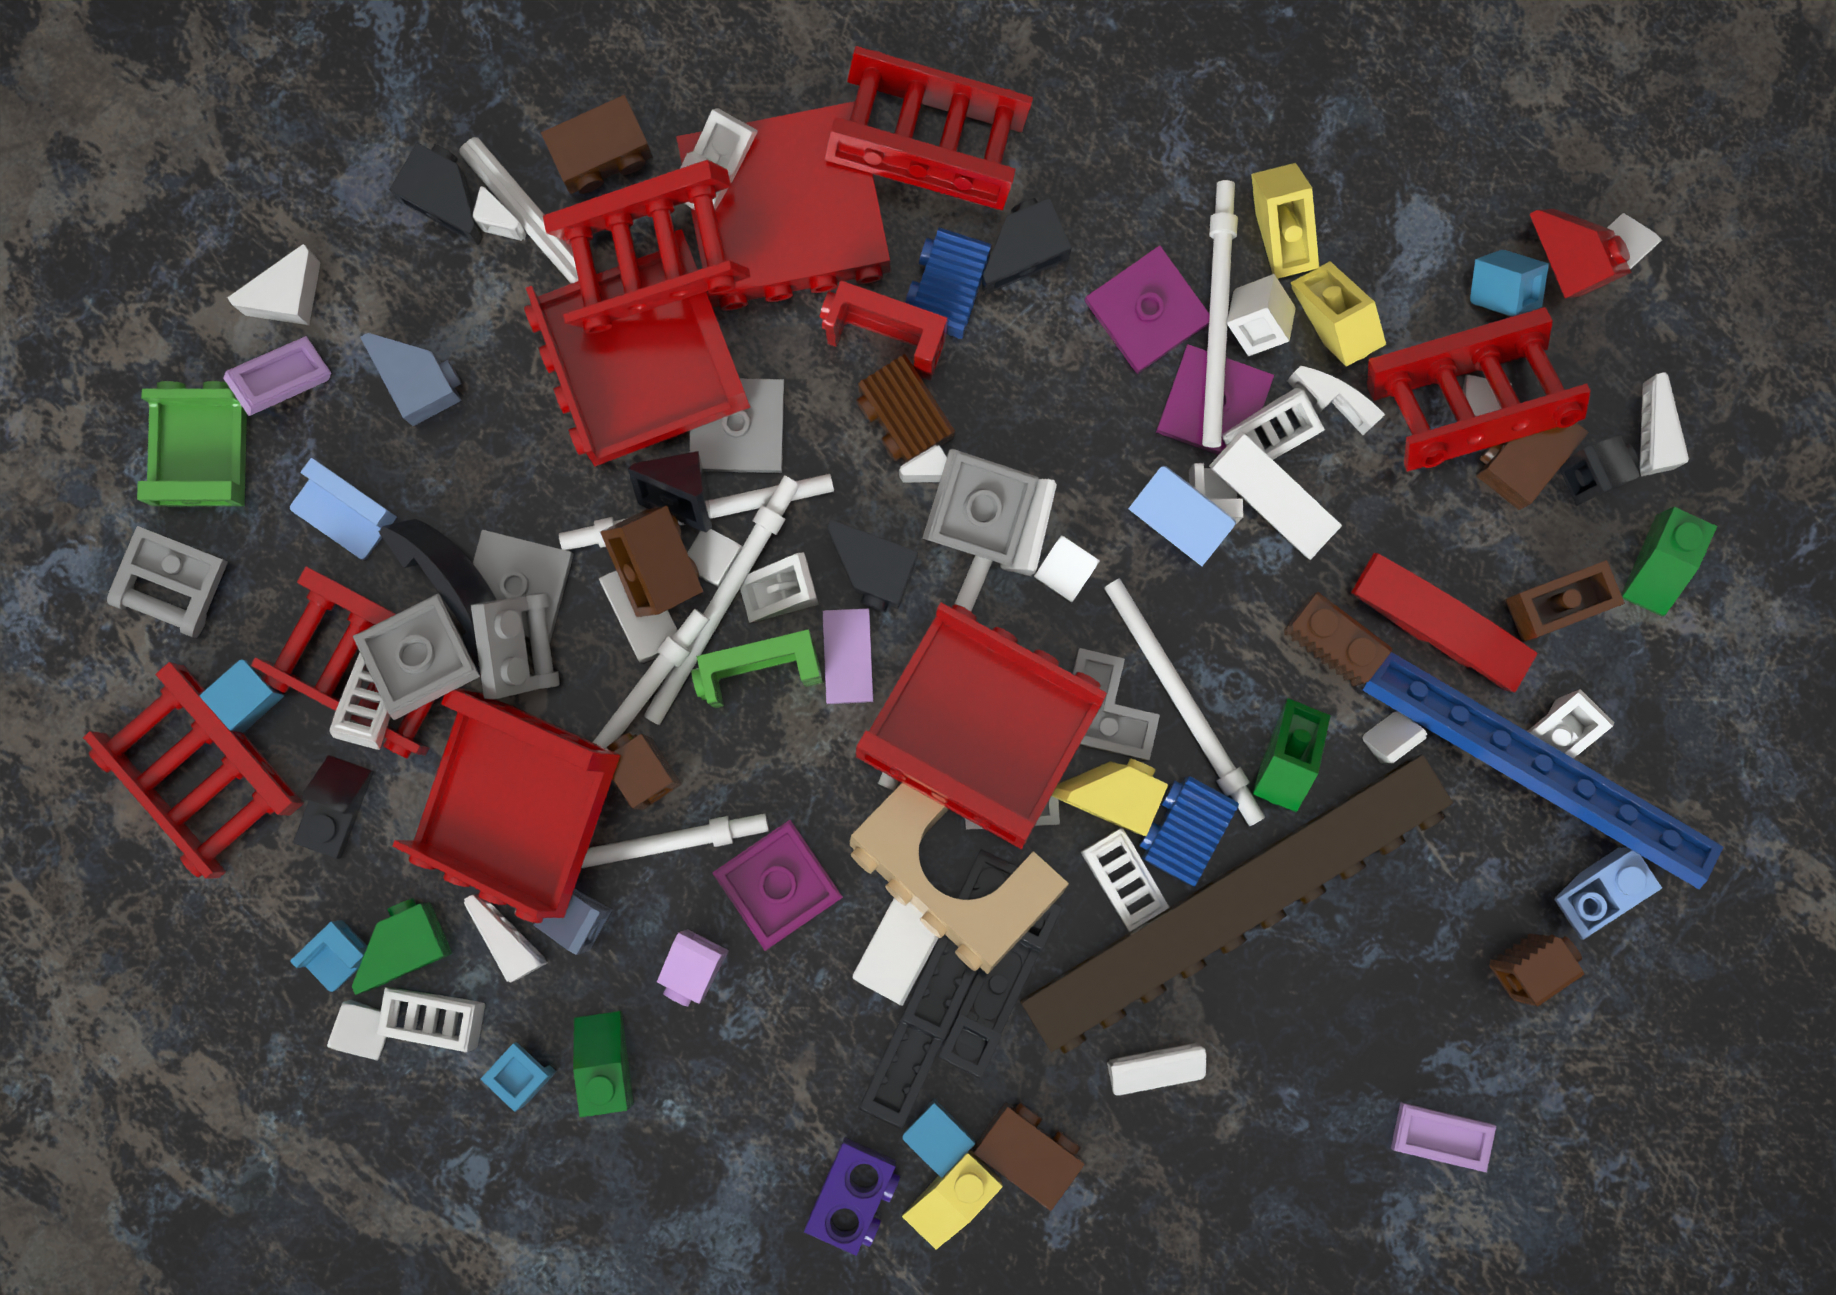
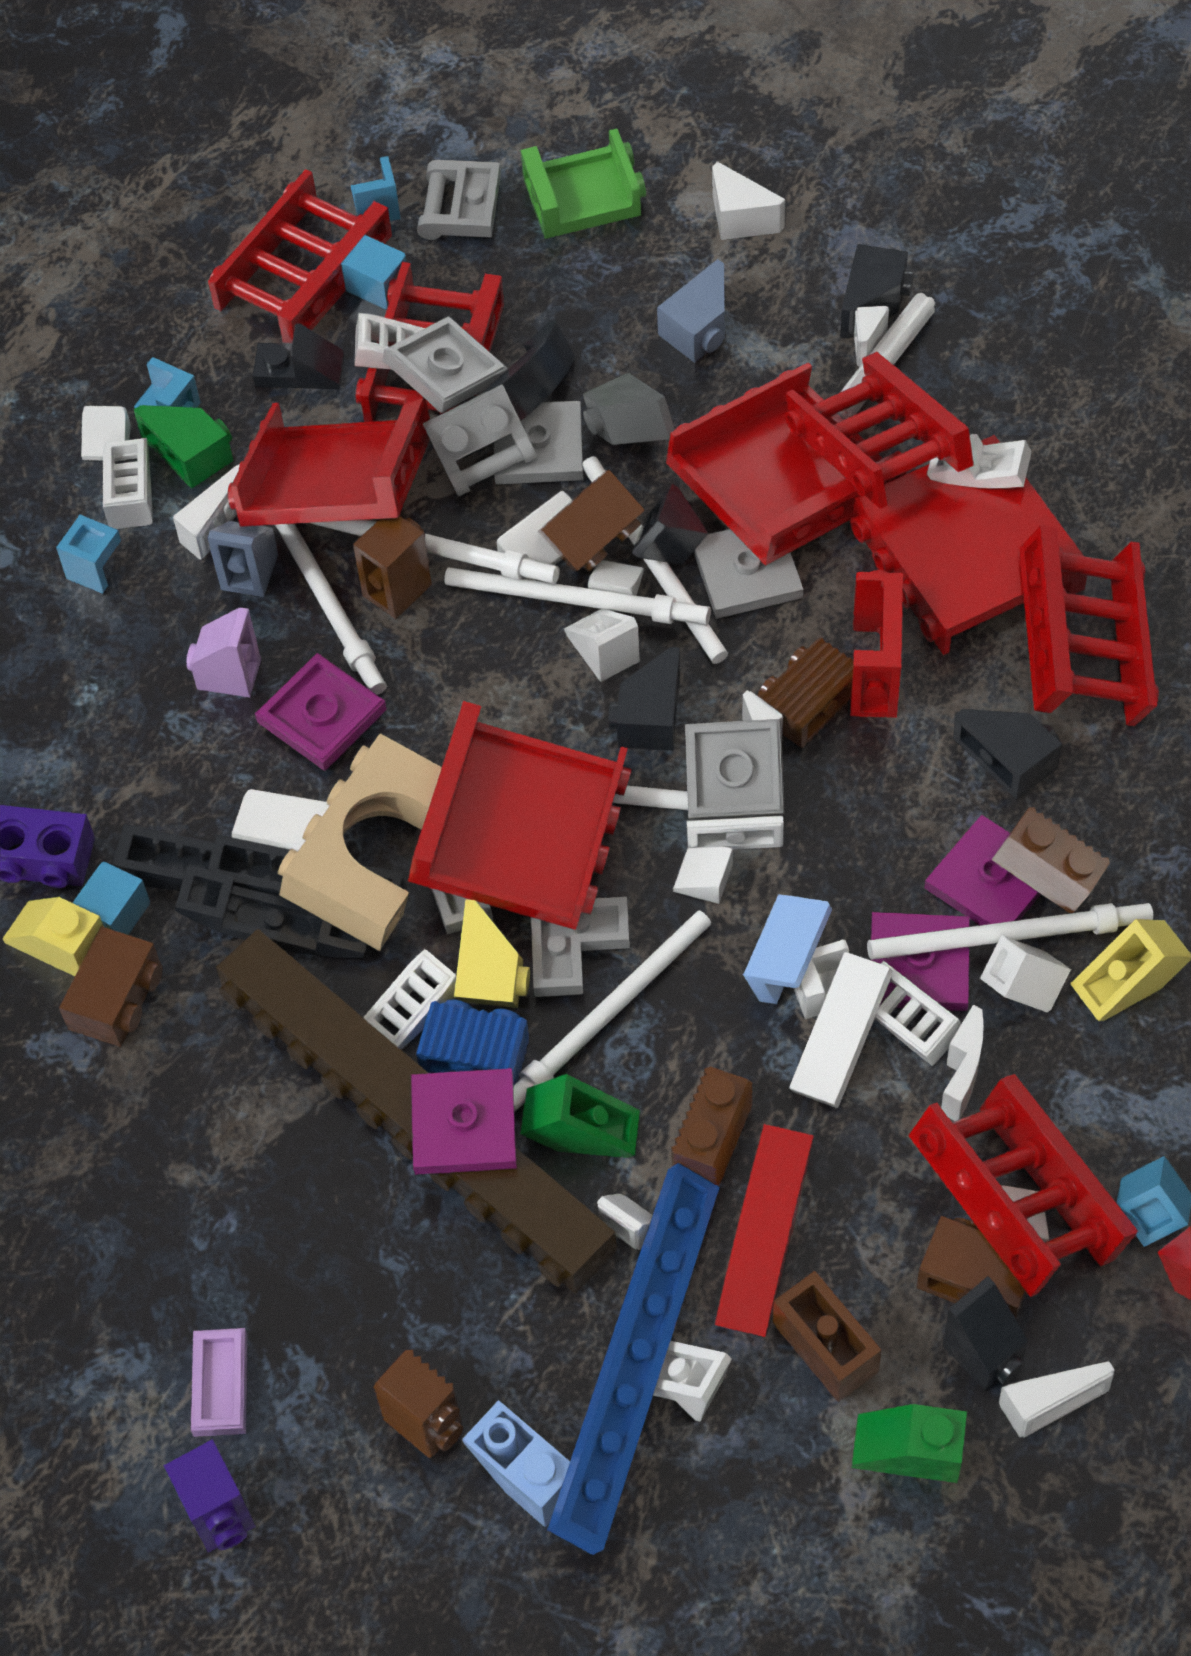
camera: 80 degrees right, 25 degrees down
lavender tile [223,336,331,416] -> none
light blue panel [290,458,397,560] -> none
reddish brown brick [541,94,653,195] -> none
green slope [573,1010,634,1117] -> none
bright green panel [691,629,823,708] -> none
lavender tile [823,609,873,704] -> none
blue brick [905,228,992,339] -> none
white slope [1107,1043,1206,1095] -> none
light yellow slope [1291,261,1386,366] -> none
none -> dark purple brick [163,1439,256,1553]
none -> dark azure panel [351,156,401,221]
none -> magenta plate [411,1068,517,1175]
none -> dark grey slope [583,373,675,445]
none -> reddish brown brick [992,807,1110,913]

